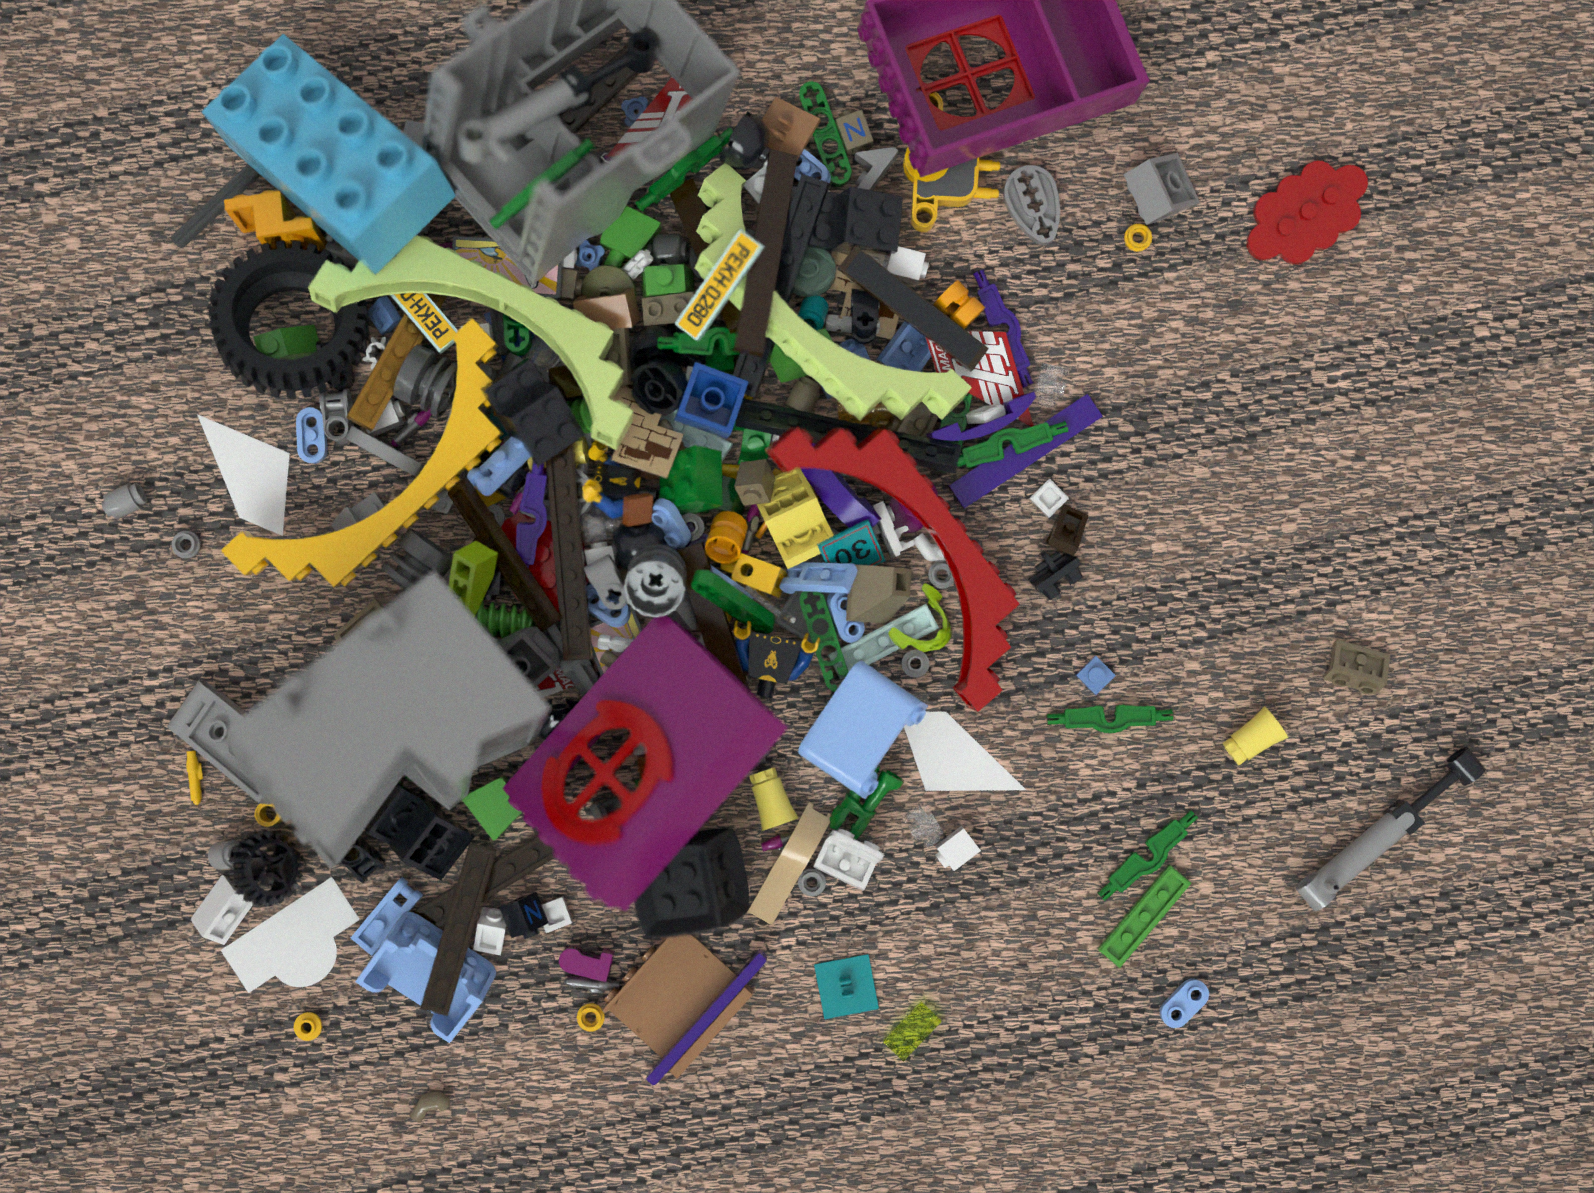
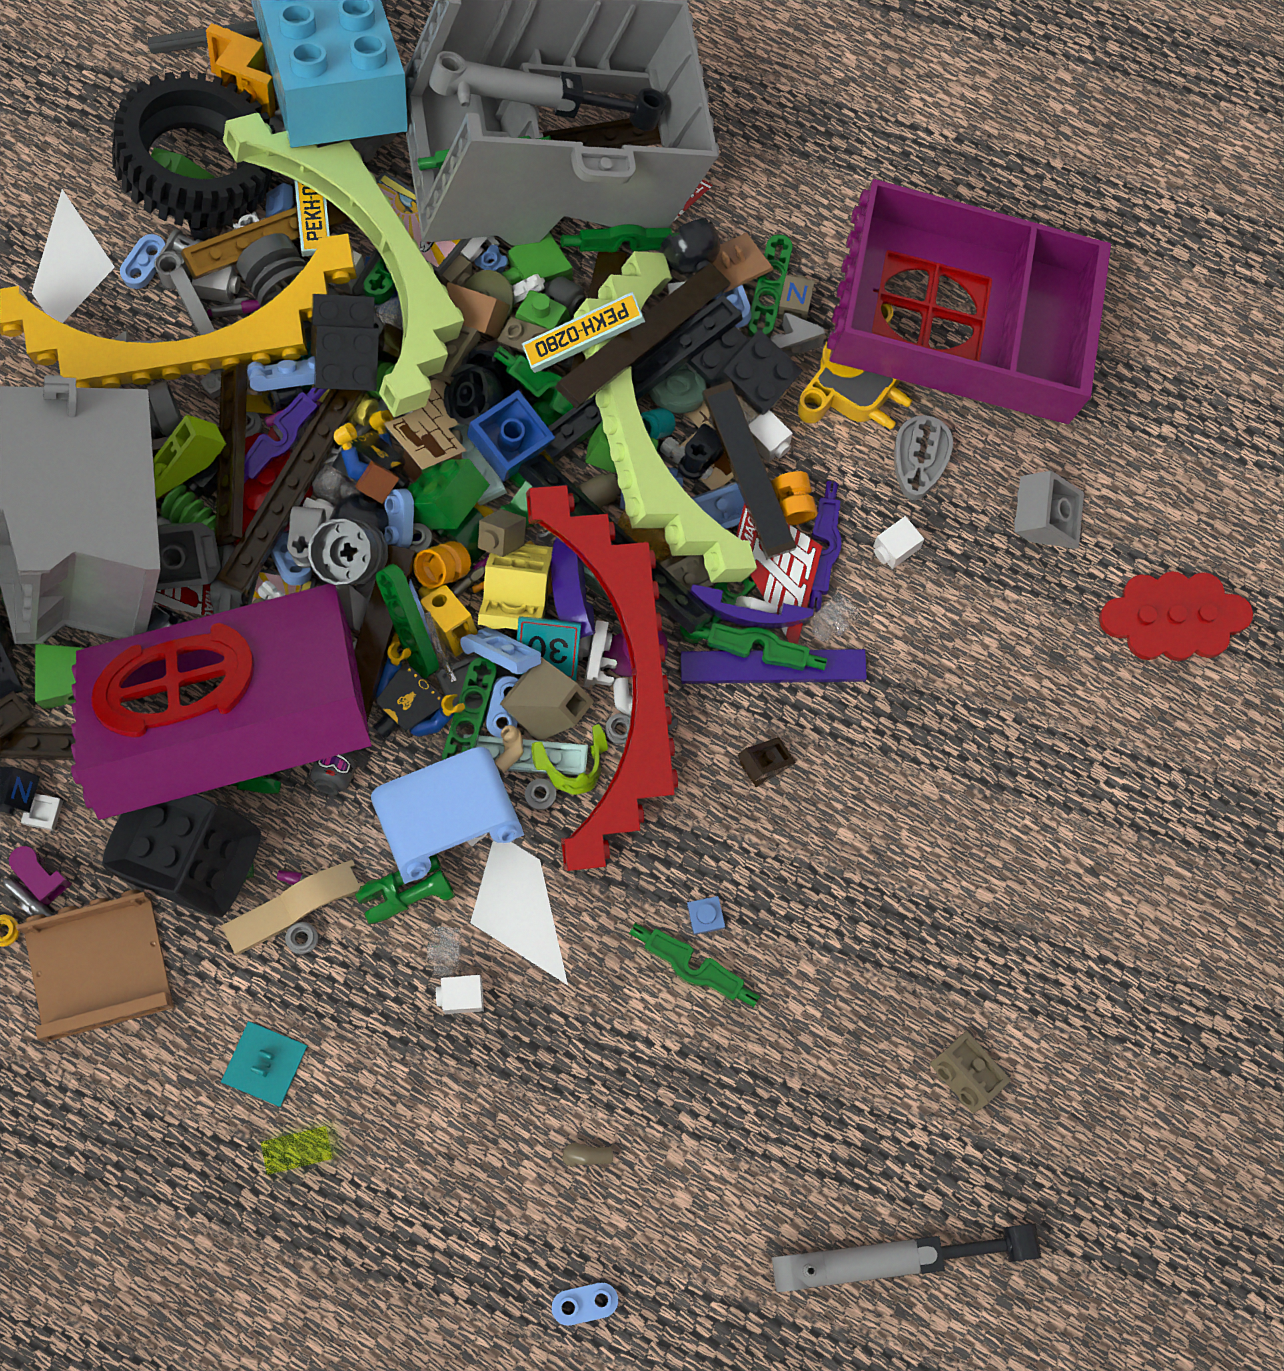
camera: 25 degrees right, 15 degrees down
dark purple tile [646,949,767,1085] -> none
light yellow plant [749,767,798,831] -> none
white bracket [813,829,884,891] -> none
black hips [1028,550,1083,600] -> none
white tile [1029,479,1069,518] -> none
green piece [1097,810,1198,901] -> none
bright green tile [1097,864,1191,968] -> none
yellow plate [1124,223,1152,252] -> none
light yellow plant [1222,706,1288,766] -> none
none -> tan arm [495,725,524,774]
none -> dark tan arm [562,1143,613,1167]
none -> white brick [873,516,924,569]

